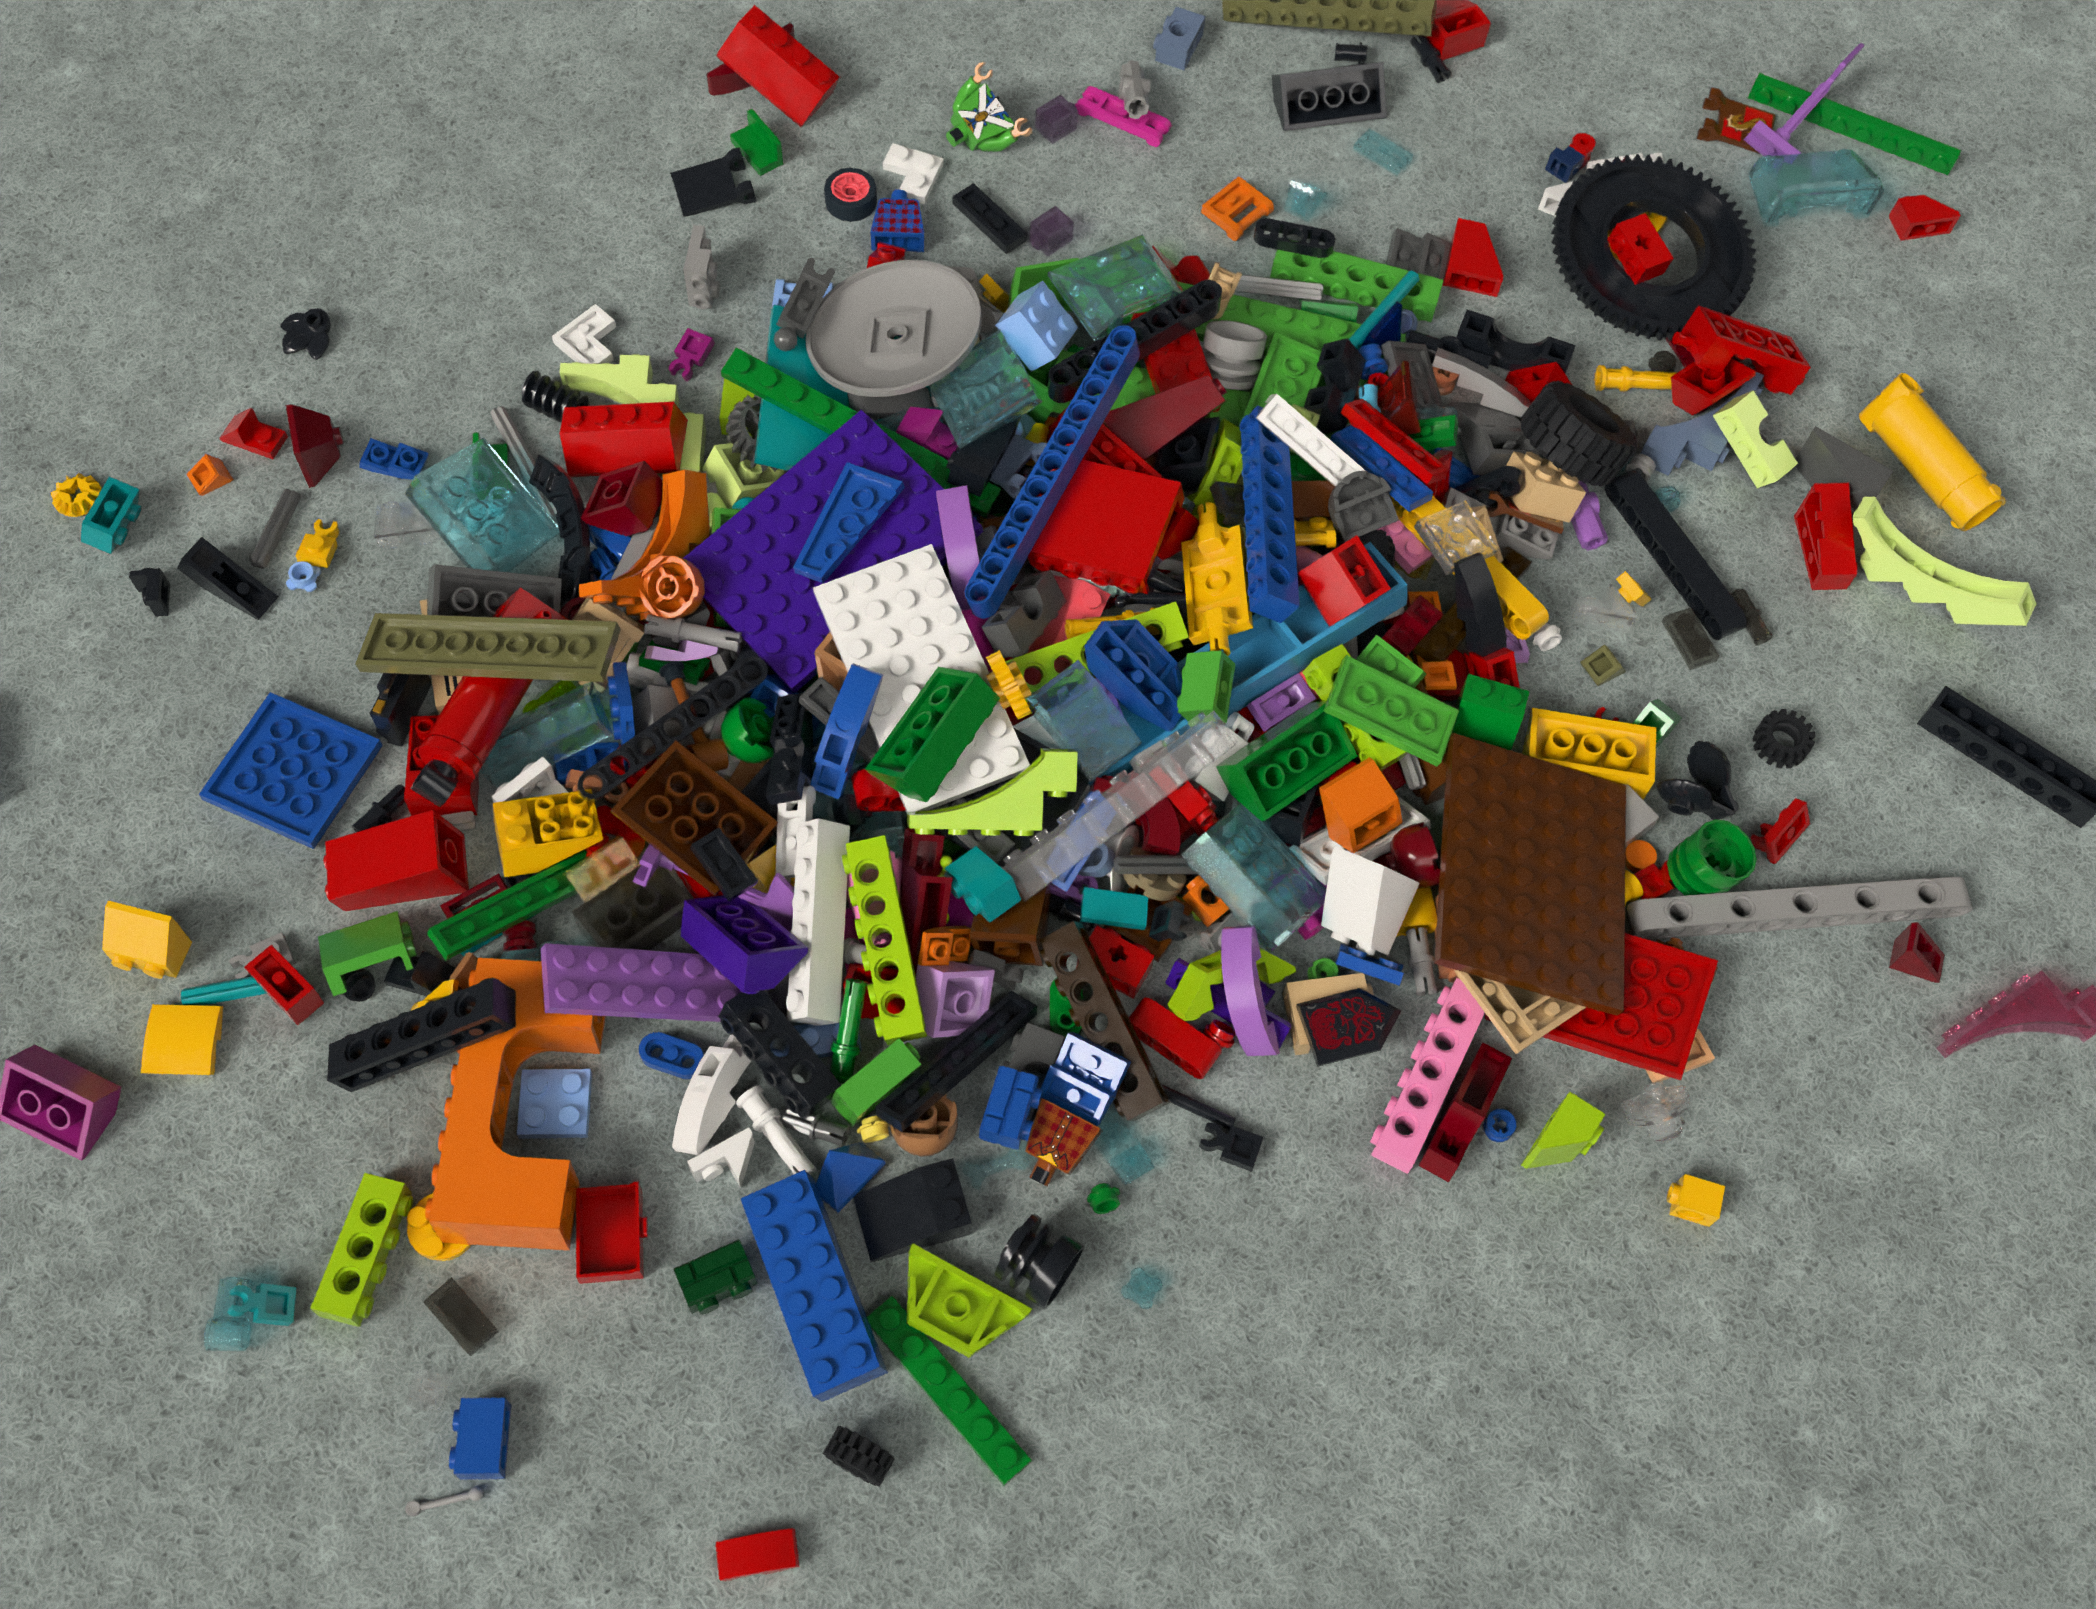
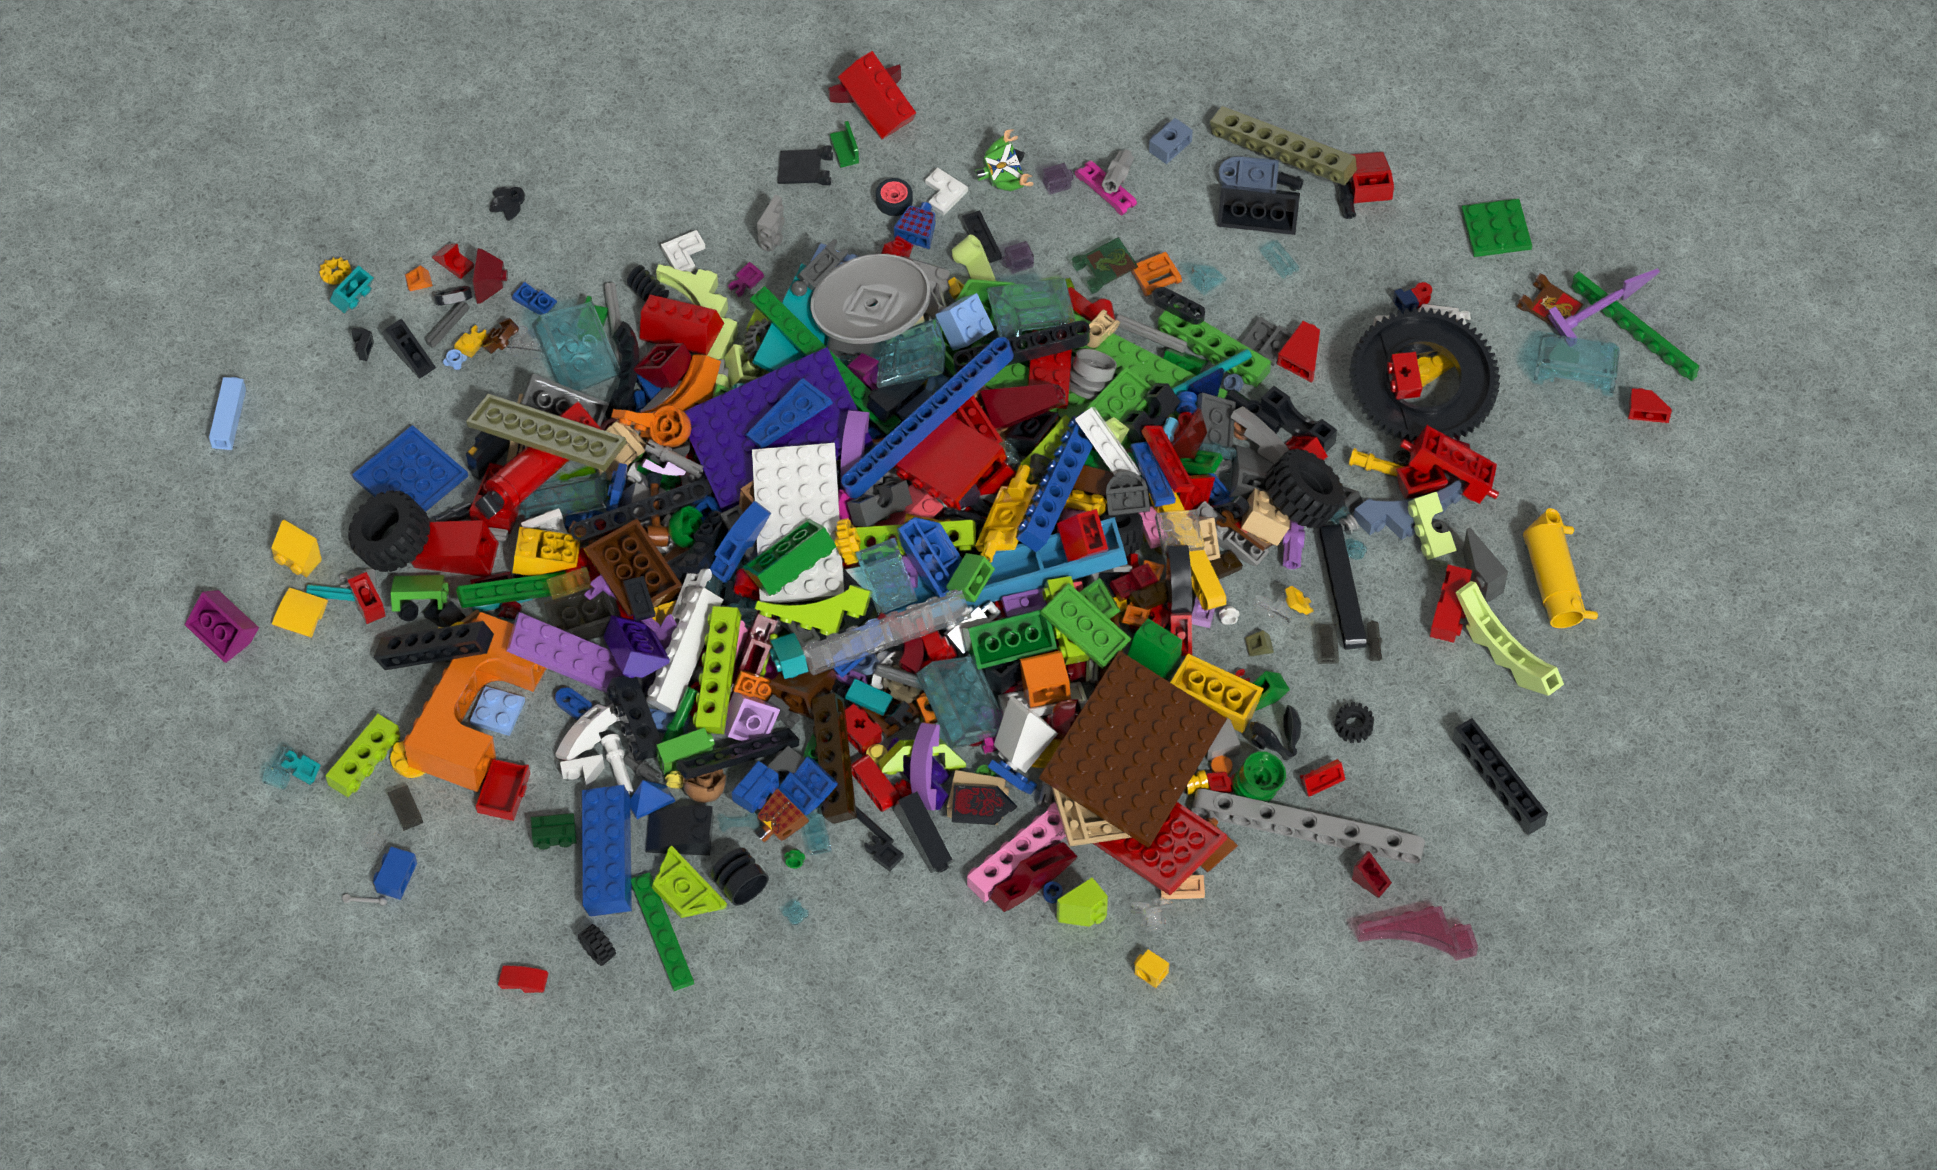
camera: 25 degrees right, 5 degrees down
none -> black tyre [348,490,430,572]
none -> black beam [433,286,472,306]
none -> reddish brown plate [482,318,519,354]
none -> light yellow plate [866,744,887,764]
none -> black slope [893,791,953,873]
none -> yellowish green door [952,234,996,281]
none -> clear green flag [1072,237,1138,294]
none -> sand blue plate [1219,157,1279,190]
none -> green plate [1461,199,1532,257]

